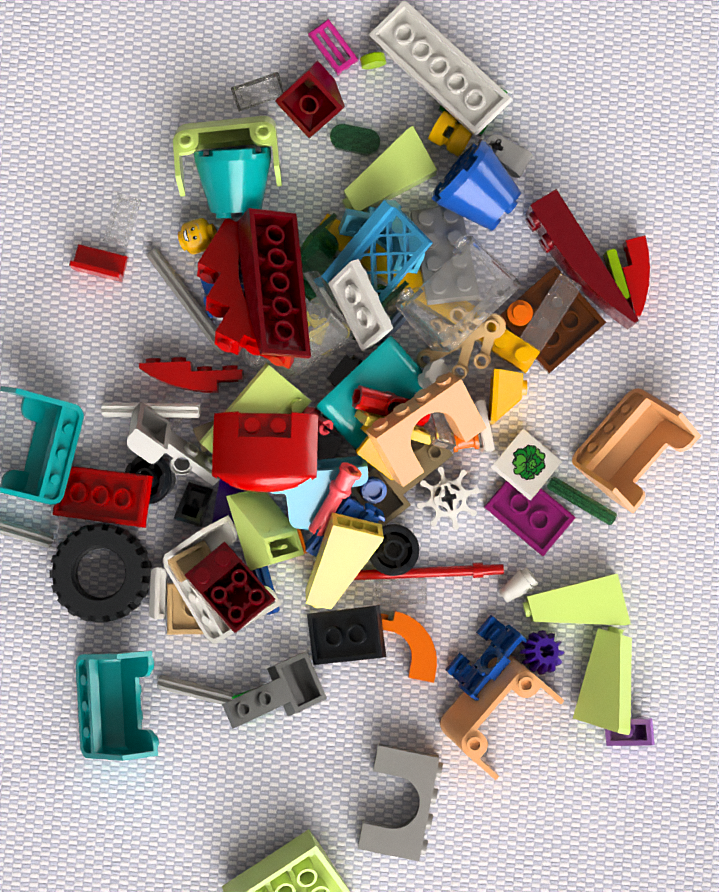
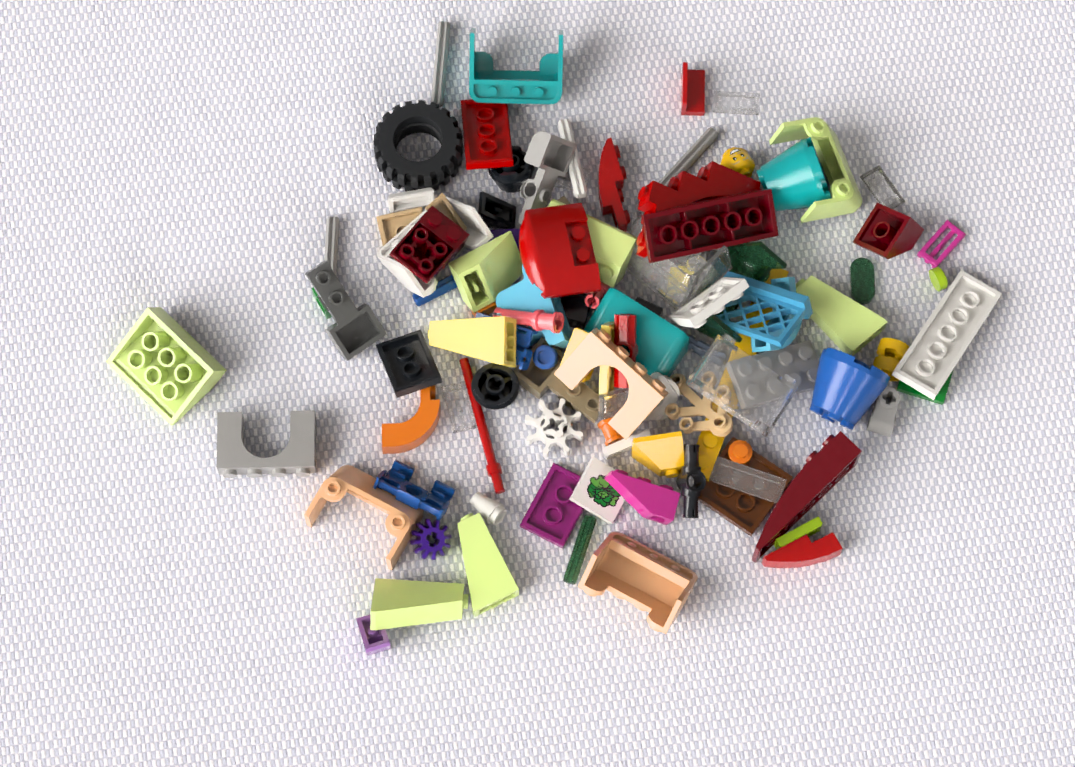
camera: 75 degrees right, 15 degrees down
teal windscreen [76,651,159,761] -> none
none -> dark pink slope [605,470,680,525]
none -> black pin [676,444,706,518]

